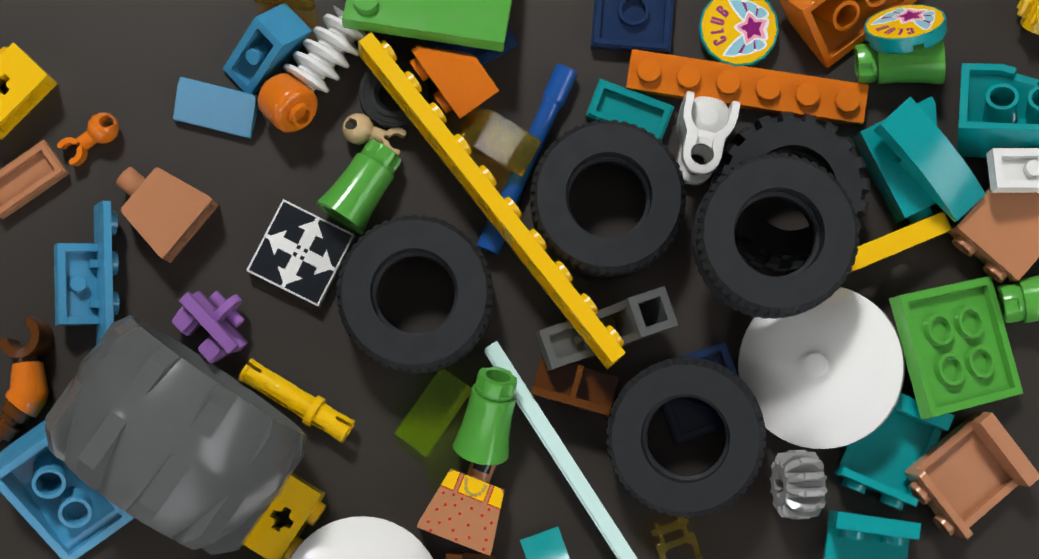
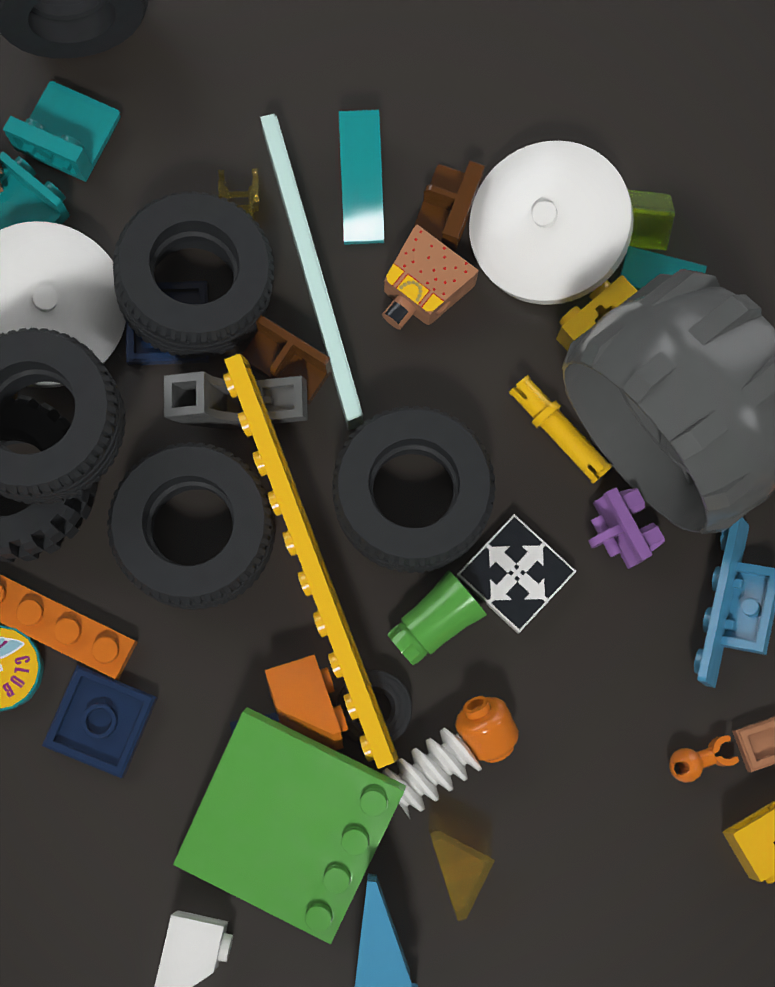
camera: 165 degrees left, 5 degrees down
nougat torso [116,167,219,263] -> none
dark azure slope [173,77,259,139] -> none
dark azure slope [222,3,312,95] -> none
tan arm [342,113,407,156] -> none
clear neon green panel [394,368,472,457] -> none
bright green plant [453,366,517,465] -> none
clear yellow slope [458,108,541,177] -> none
blue piece [477,64,578,255] -> none
teal tile [585,79,674,141] -> none
white piece [676,91,740,185] -> none
light grey gear [769,450,828,520] -> none

